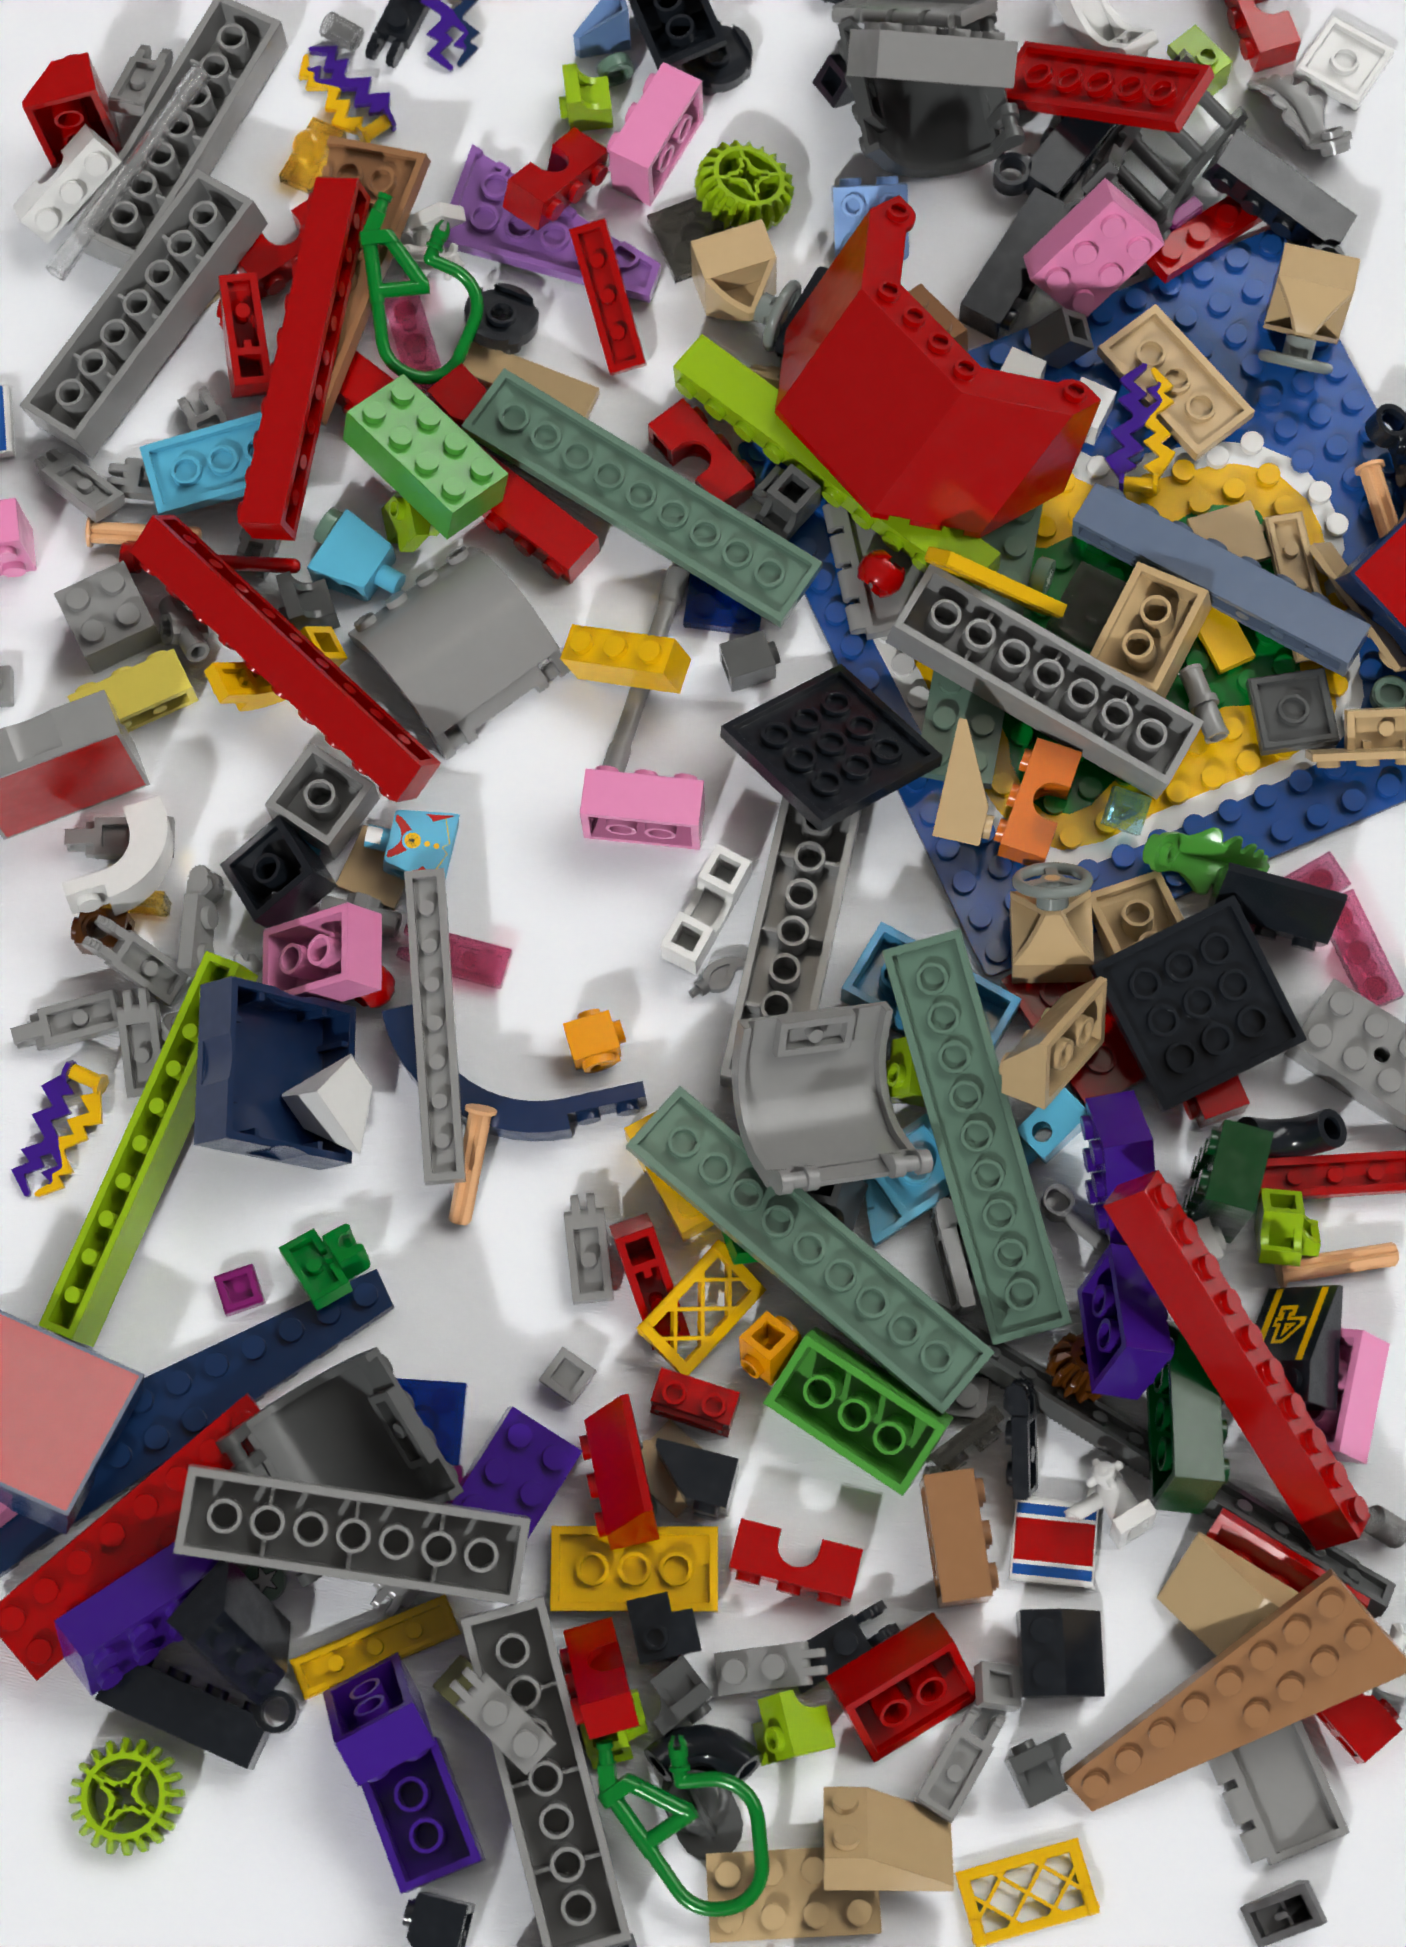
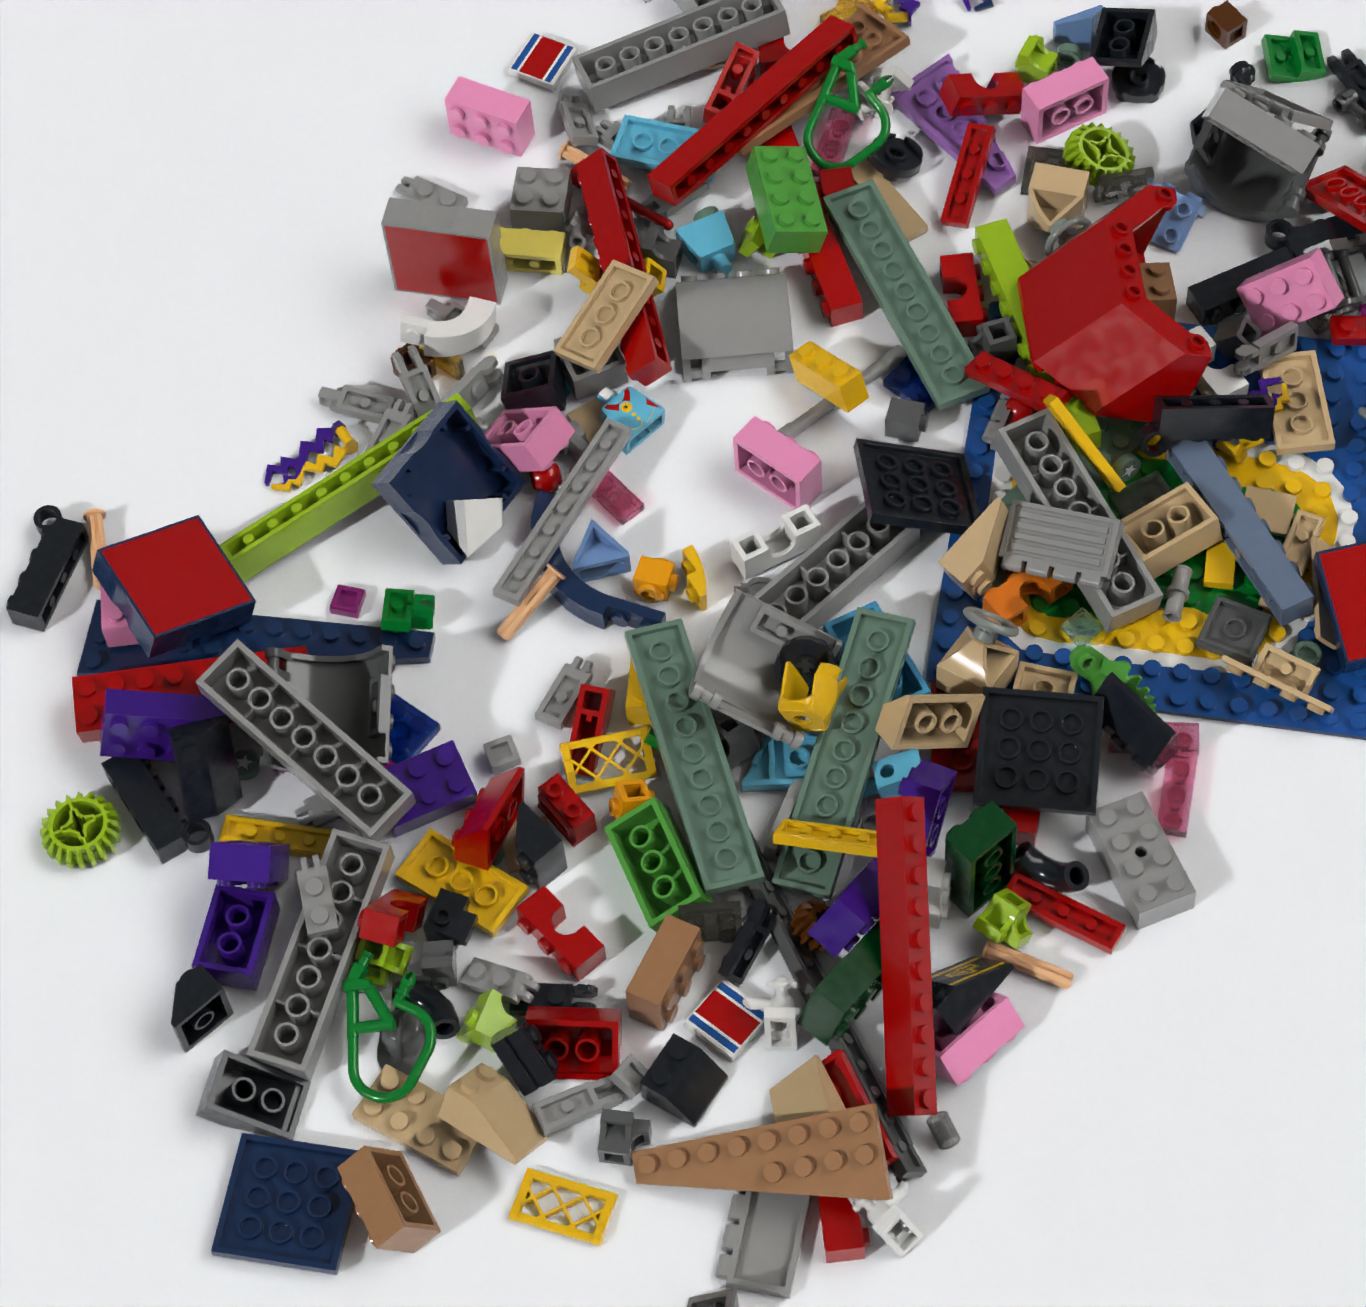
camera: 35 degrees right, 15 degrees down
none -> black brick [490,1018,559,1096]
none -> tan plate [553,260,659,374]
none -> medium blue slope [572,519,631,582]
none -> yellow slope [681,544,707,612]
none -> yellow tile [773,819,877,858]
none -> black plate [775,636,835,696]
none -> yellow piece [778,661,848,732]
none -> red plate [964,351,1070,411]
none -> light grey hinge [998,499,1125,589]
none -> clear smoke plate [1092,166,1155,205]
none -> black hinge [1137,394,1275,457]
none -> light grey hinge [1233,321,1299,376]

